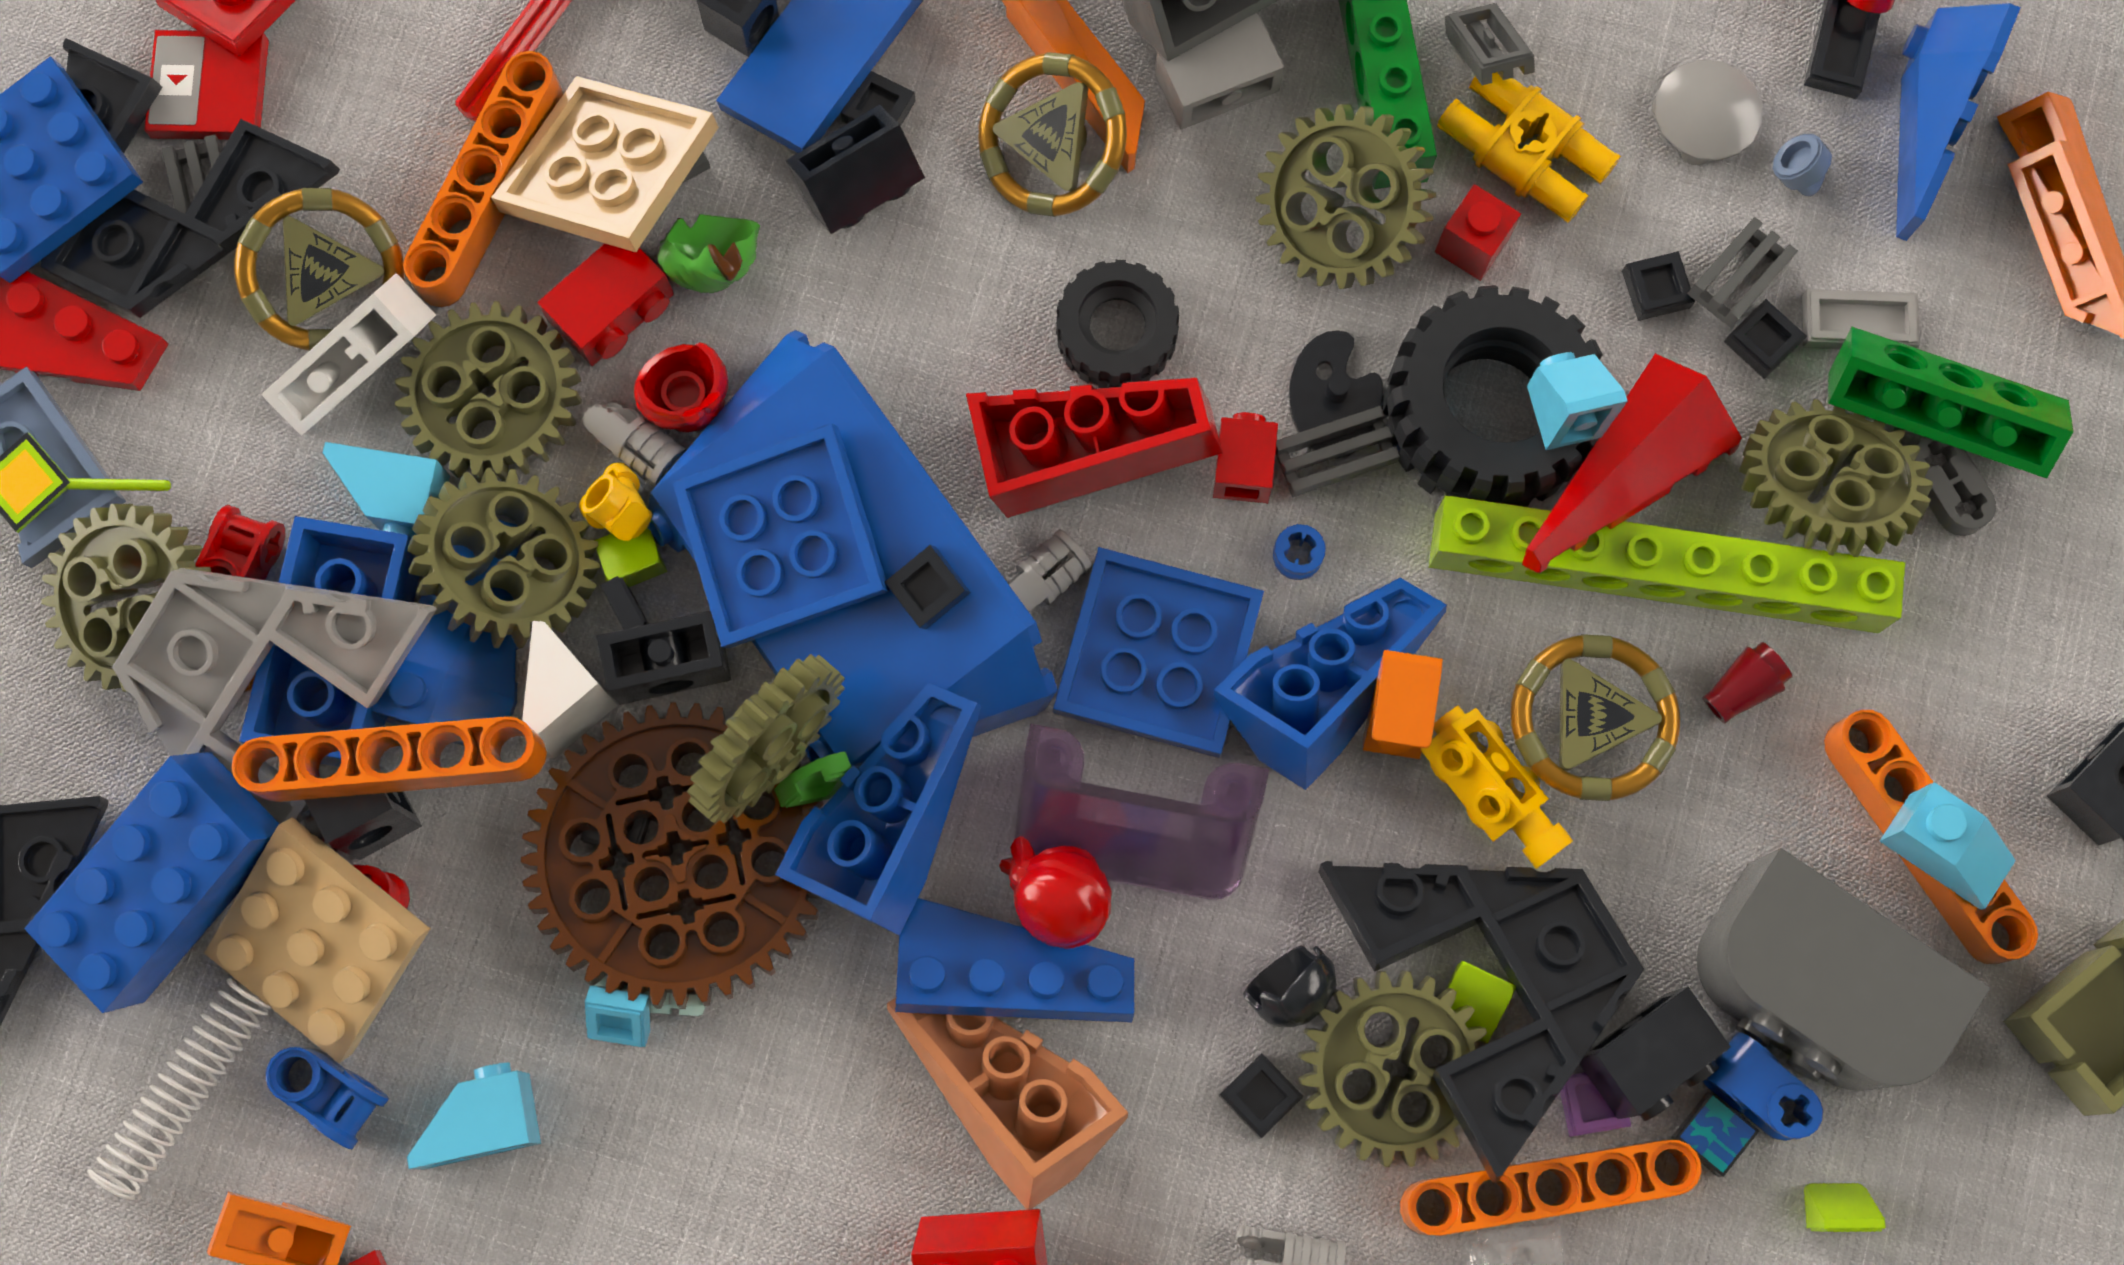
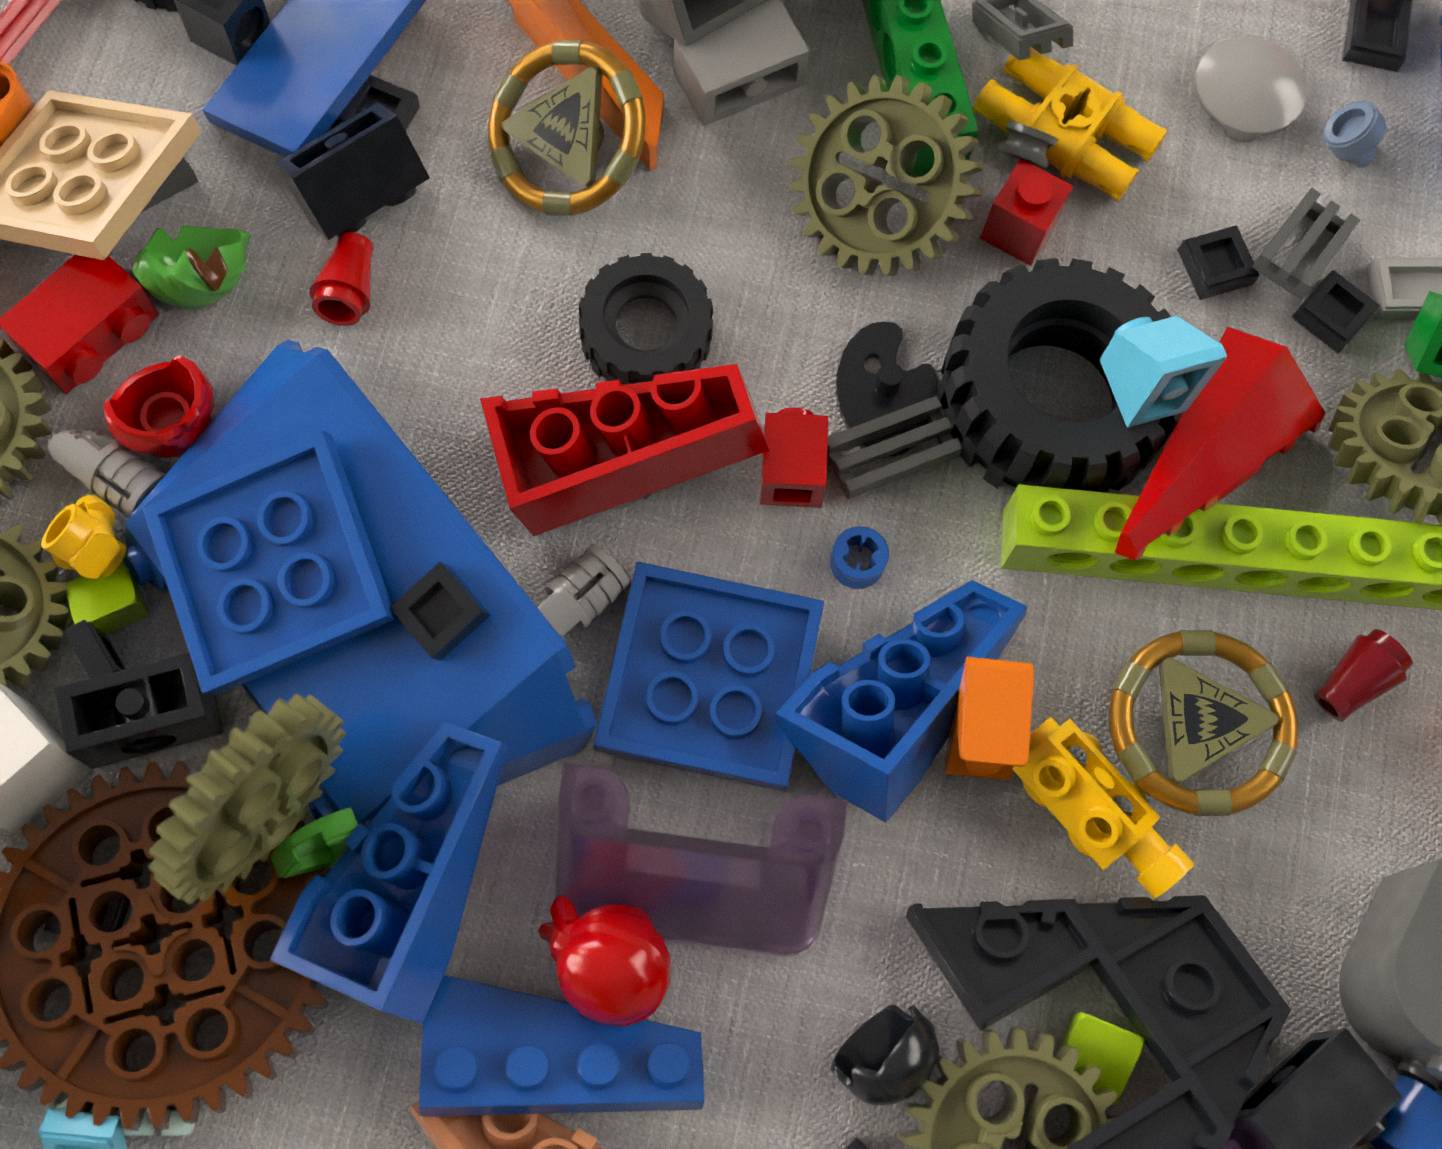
camera: 10 degrees left, 5 degrees down
none -> red cone [309,232,374,326]
none -> dark grey bush [997,121,1058,168]

